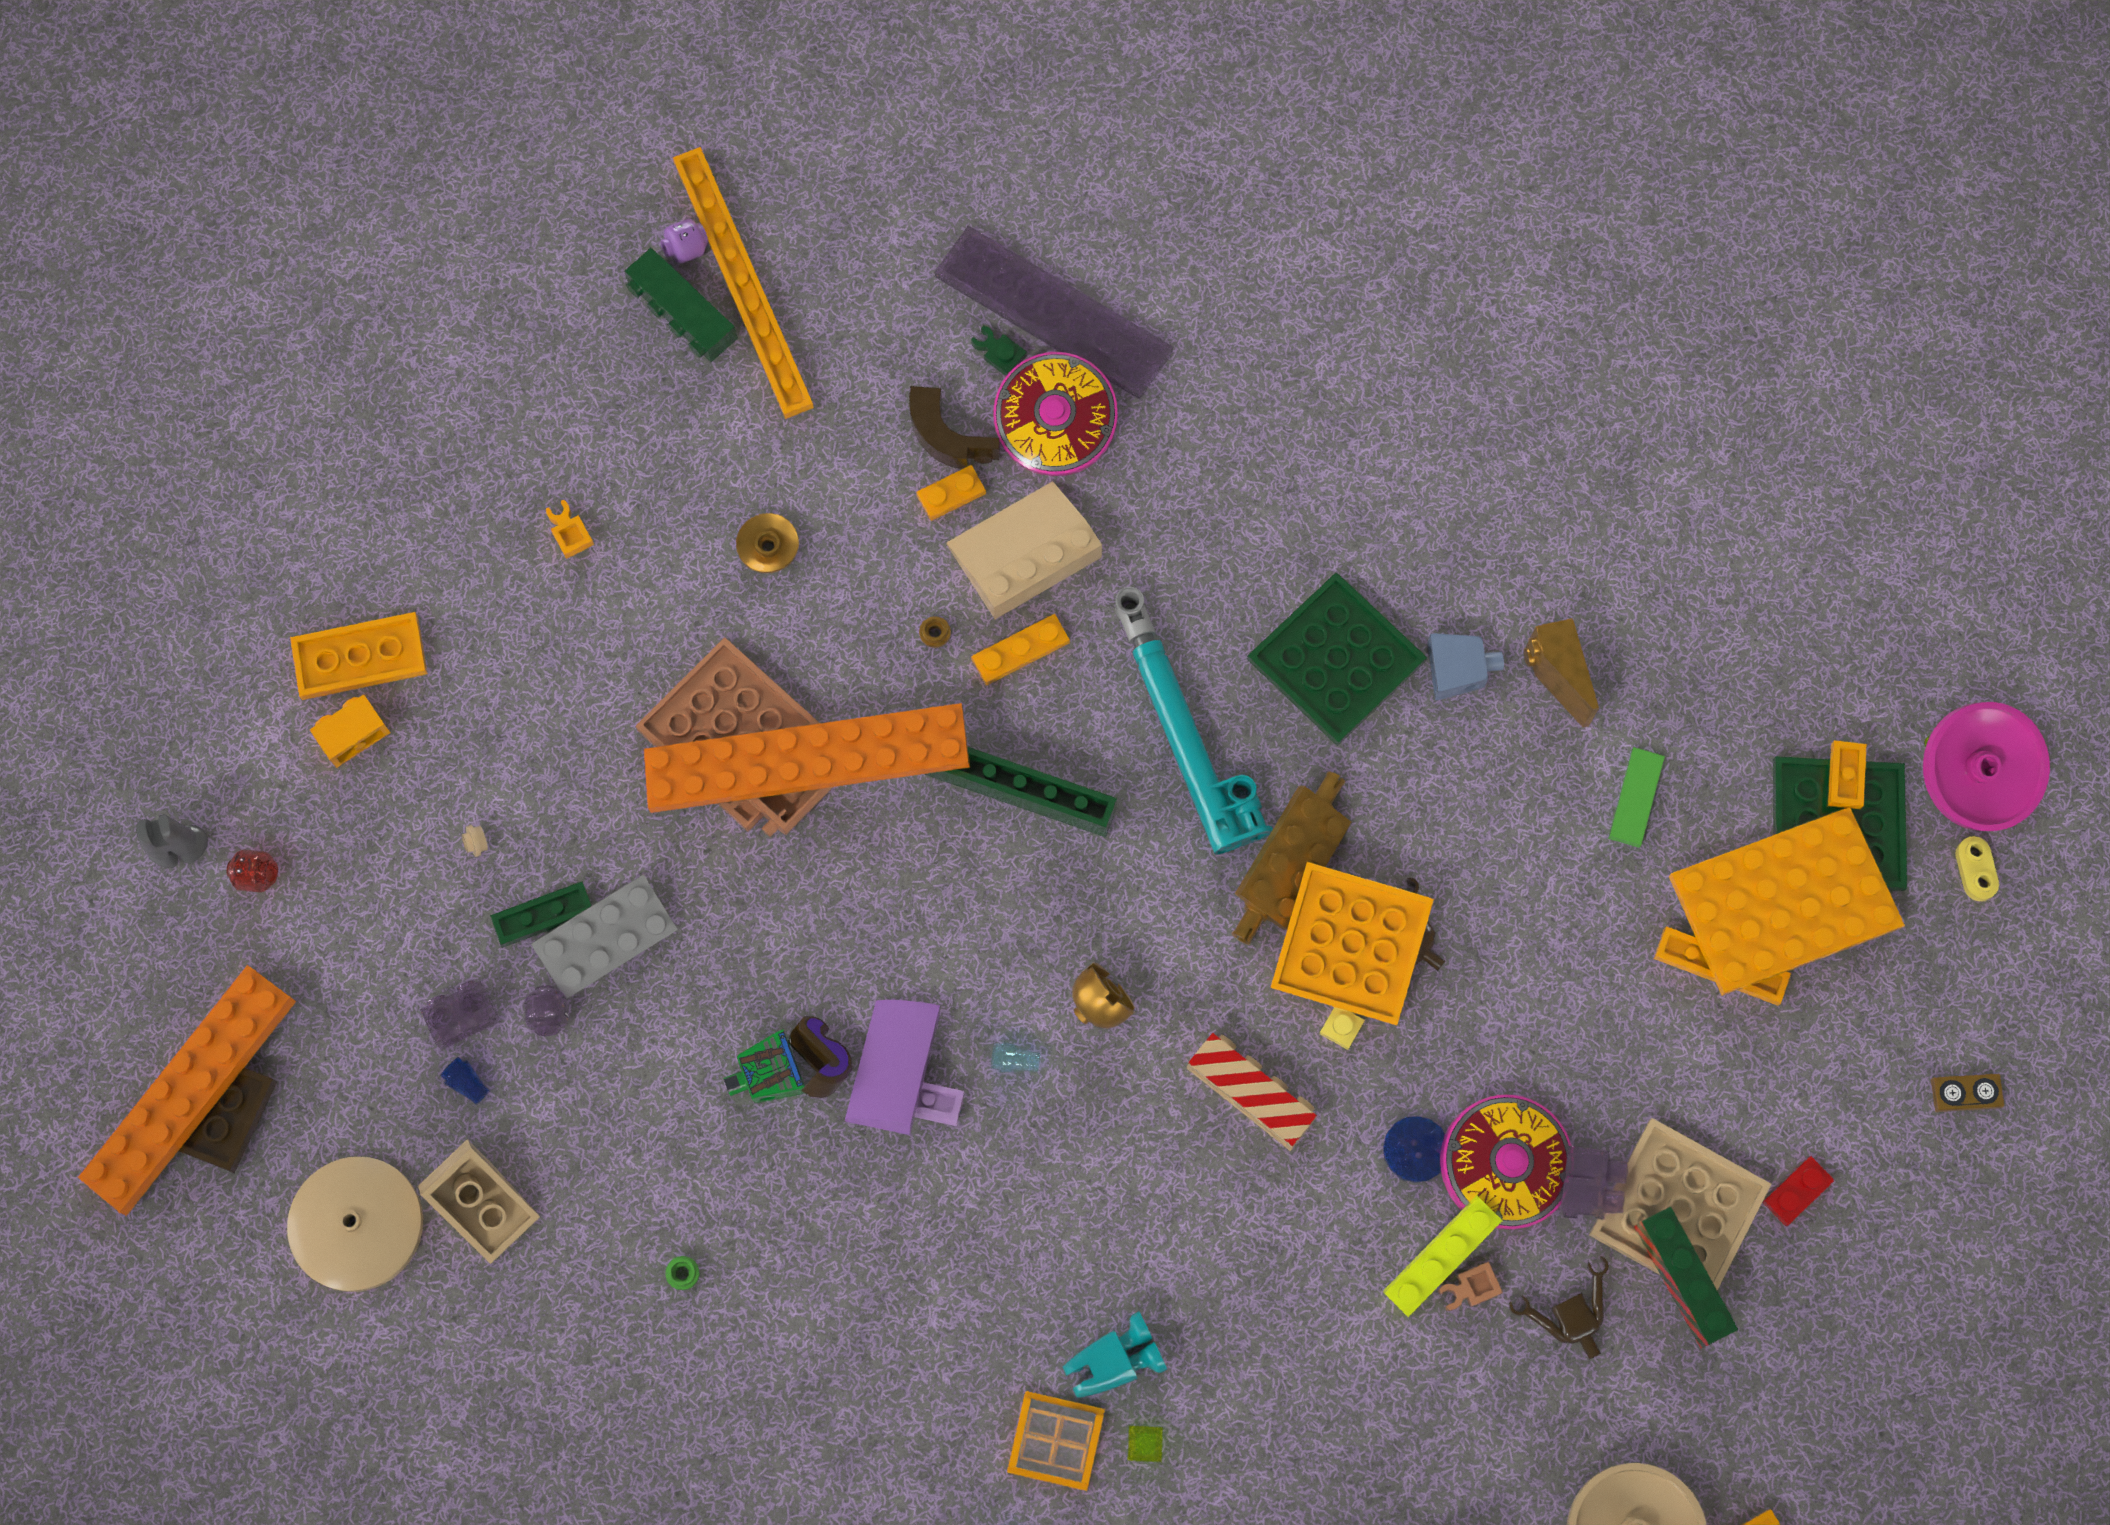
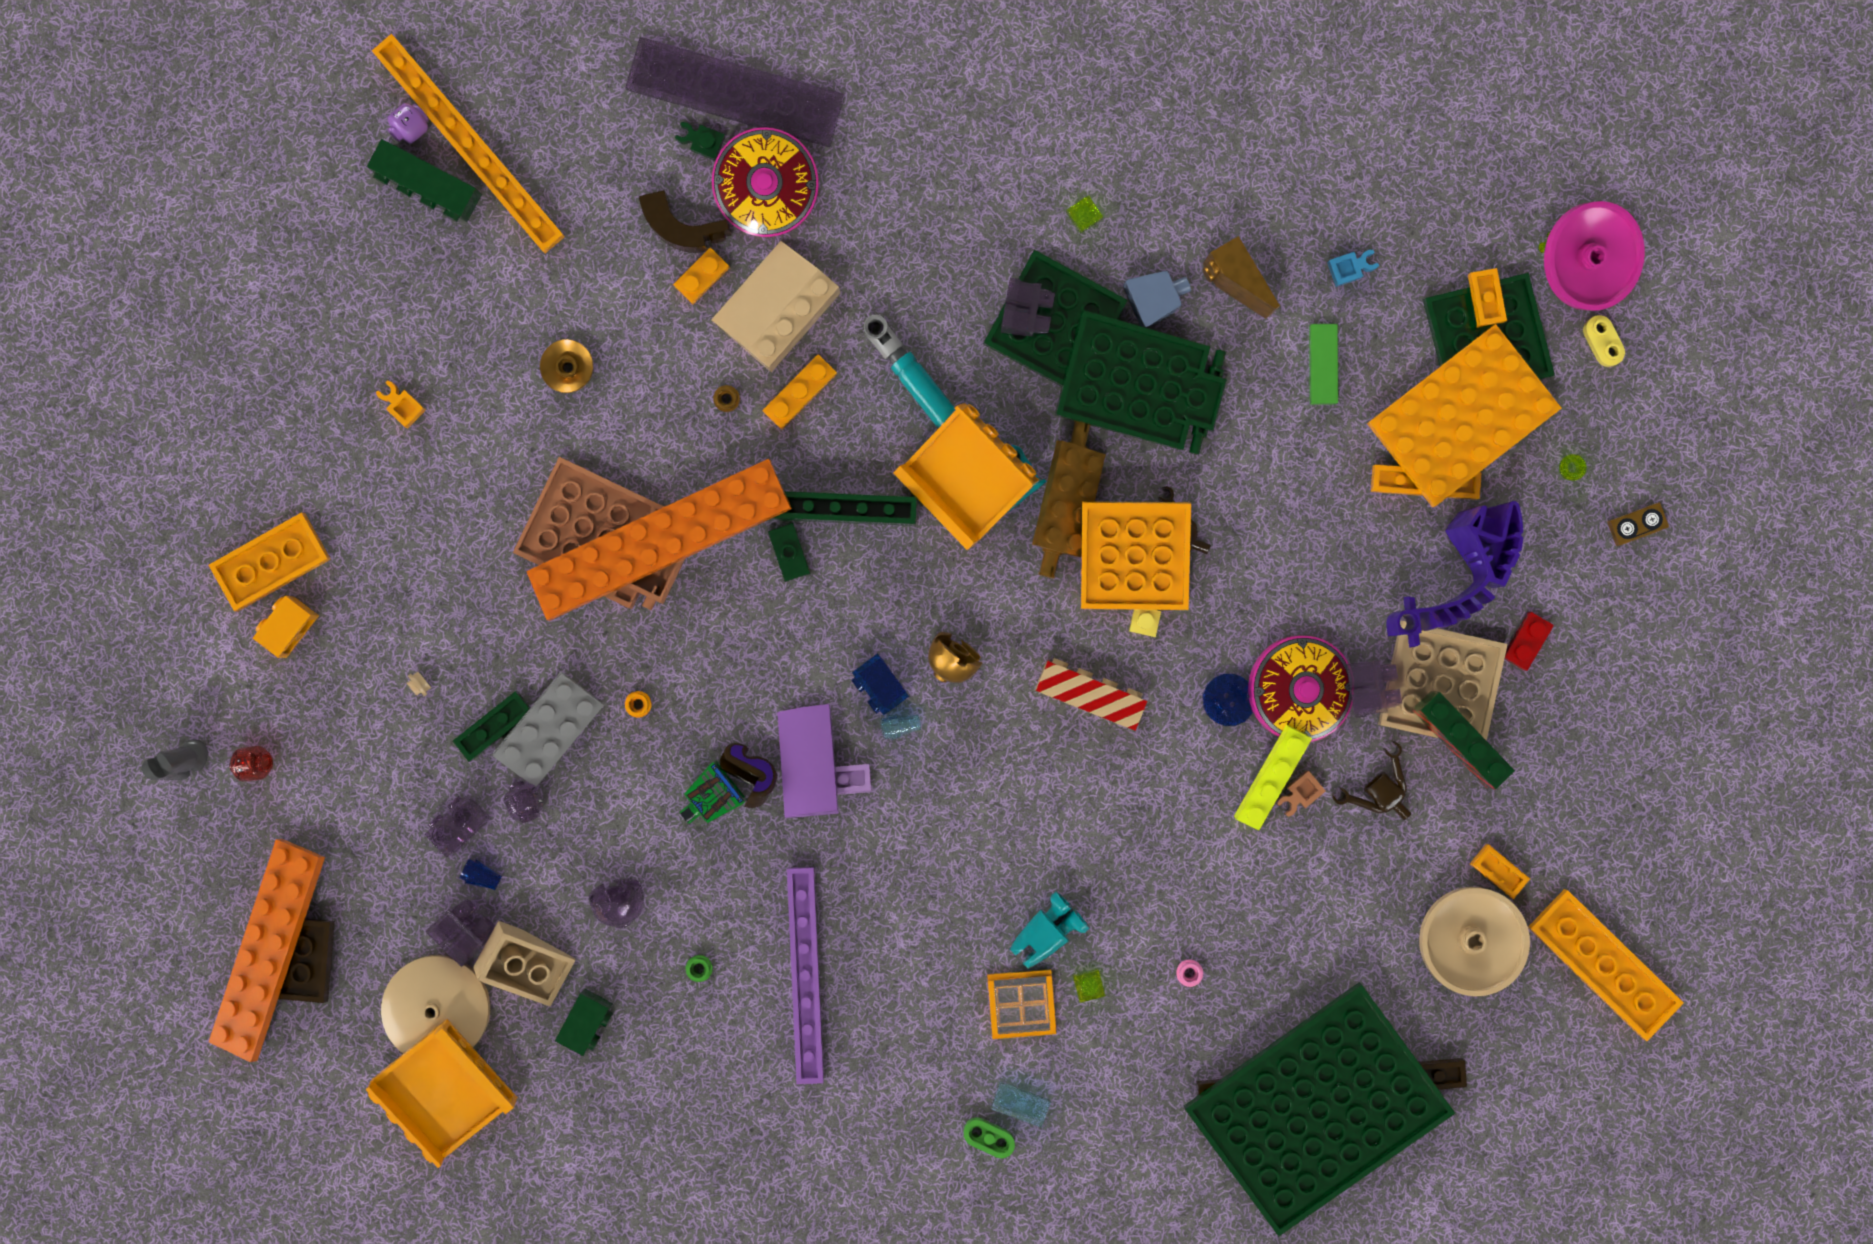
camera: 20 degrees left, 15 degrees up
none -> light orange panel [366,1019,518,1168]
none -> clear purple hips [425,899,495,967]
none -> dark green brick [555,989,613,1056]
none -> clear purple cylinder [589,878,644,929]
none -> light orange plate [625,691,652,718]
none -> dark green plate [768,523,811,582]
none -> medium lavender plate [787,867,824,1084]
none -> clear blue brick [851,653,910,716]
none -> light orange panel [893,403,1039,550]
none -> clear purple hips [1000,277,1055,337]
none -> dark green plate [1055,310,1227,455]
none -> clear neon green plate [1066,195,1103,234]
none -> bright pink plate [1176,959,1203,987]
none -> dark azure plate [1327,250,1379,287]
none -> dark purple piece [1386,501,1523,648]
none -> light orange plate [1470,844,1530,899]
none -> clear neon green plate [1559,454,1587,481]

